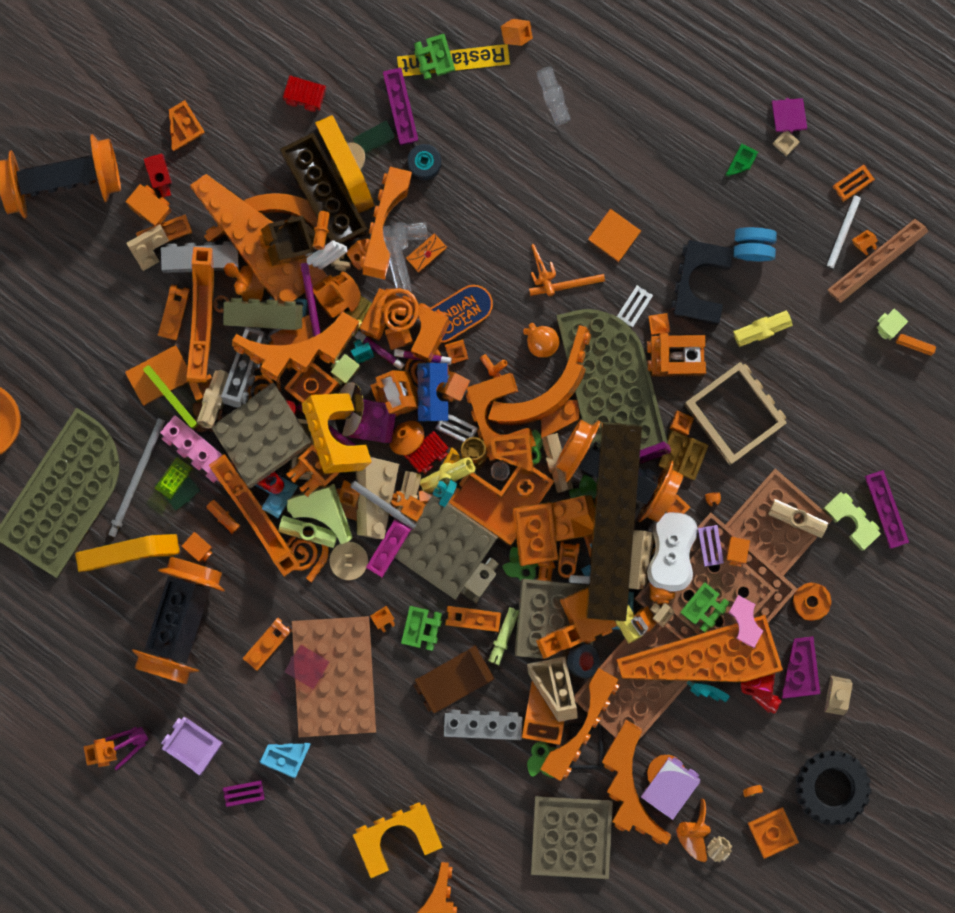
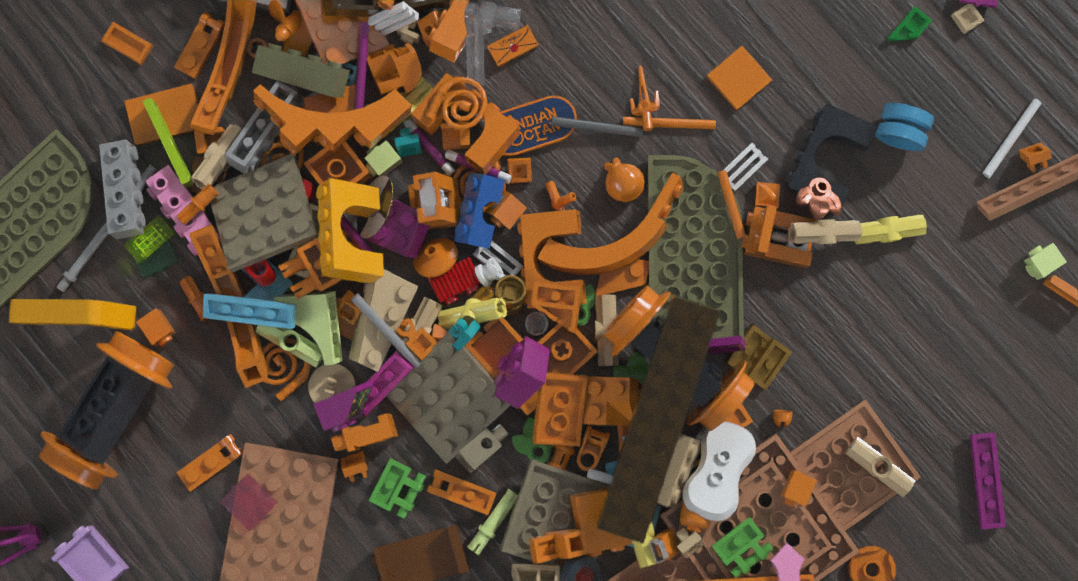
camera: 15 degrees right, 0 degrees up
orange tile [669,410,694,436] -> none
tan window [684,362,786,465] -> none
lavender tile [698,525,724,567] -> none
yellowish green arch [822,492,881,551] -> none
orange tile [832,165,875,202] -> none
none -> light grey brick [99,139,145,239]
none -> orange tile [101,22,154,66]
none -> orange axle [177,183,219,225]
none -> medium azure plate [203,293,296,329]
none -> magenta slope [313,380,374,432]
none -> orange hips [331,413,399,452]
none -> white wheel [475,258,503,287]
none -> magenta brick [494,336,550,409]
none -> dark grey bar [551,116,643,137]
none -> orange bar [717,170,746,240]
none -> tan piece [788,219,862,244]
none -> plate [797,178,842,221]

